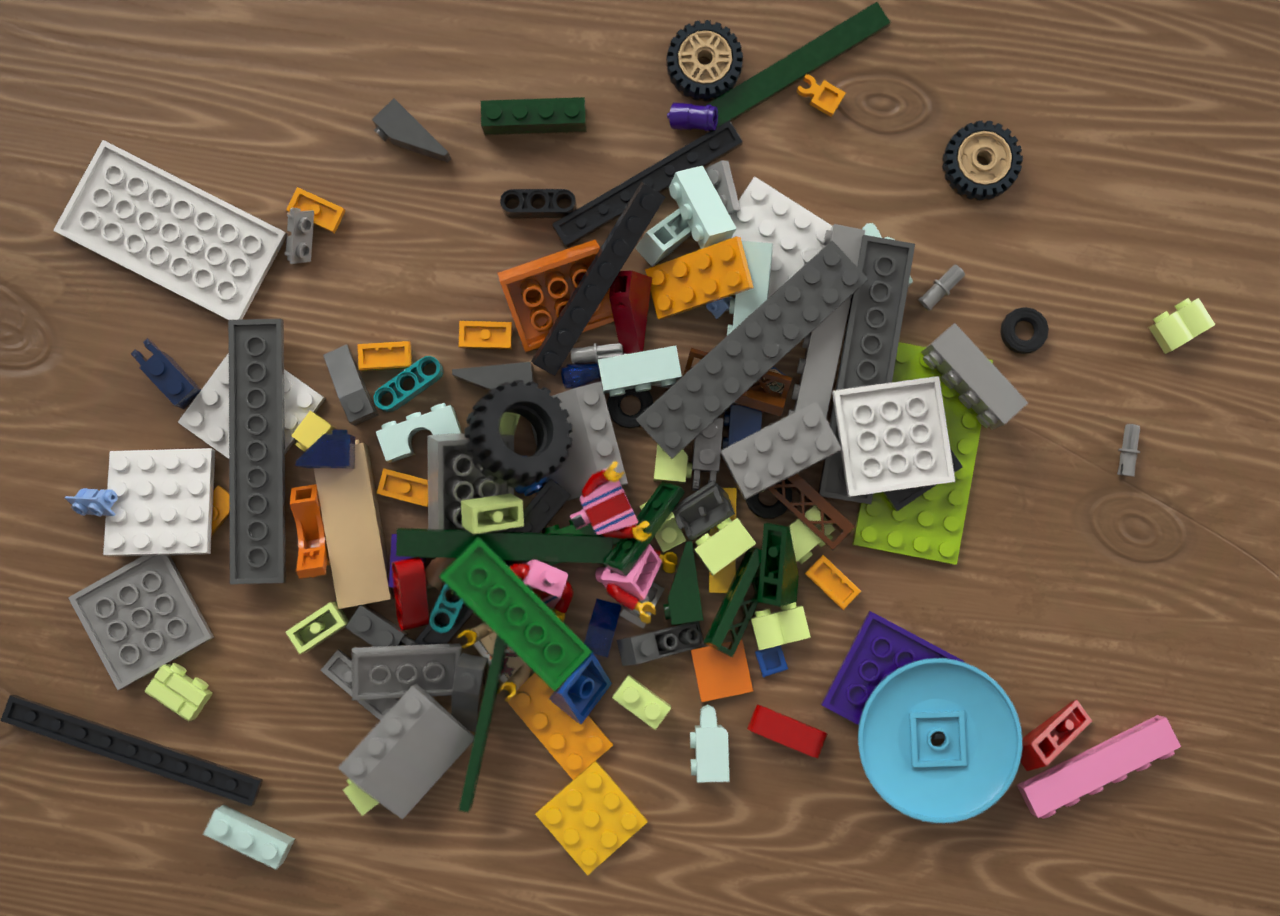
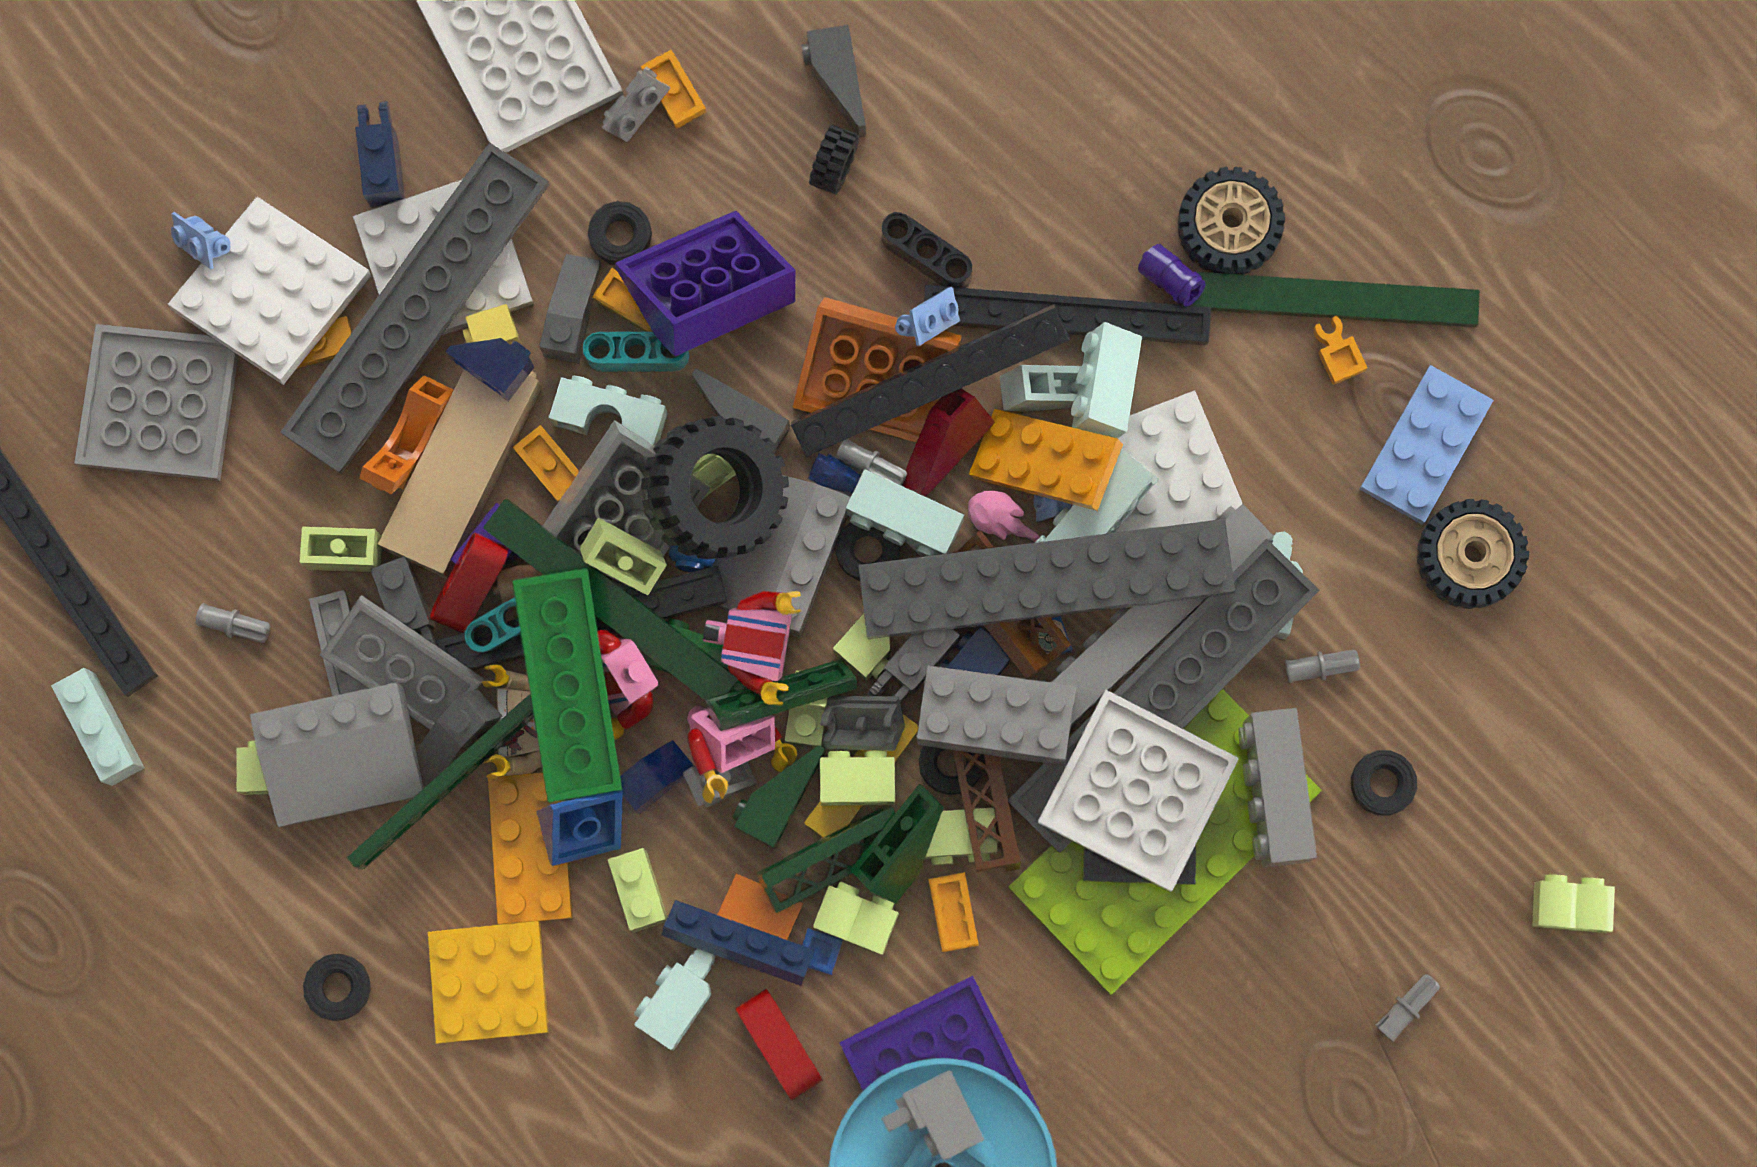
camera: 40 degrees right, 5 degrees down
yellowish green brick [145,663,213,721] -> none
light orange plate [458,321,512,349] -> none
dark green brick [481,97,586,135] -> none
dark grey slope [617,621,705,666] -> none
light grey plate [705,160,740,215] -> none
none -> light grey axle [195,603,271,643]
none -> black tyre [303,954,371,1021]
none -> black tyre [588,201,652,265]
none -> dark purple slope [615,210,796,356]
none -> dark blue plate [661,900,815,986]
none -> black tyre [809,124,859,195]
none -> light grey hinge [881,1070,985,1161]
none -> light blue hinge [895,287,960,346]
none -> bright pink piece [968,491,1040,542]
none -> light blue plate [1359,365,1493,525]

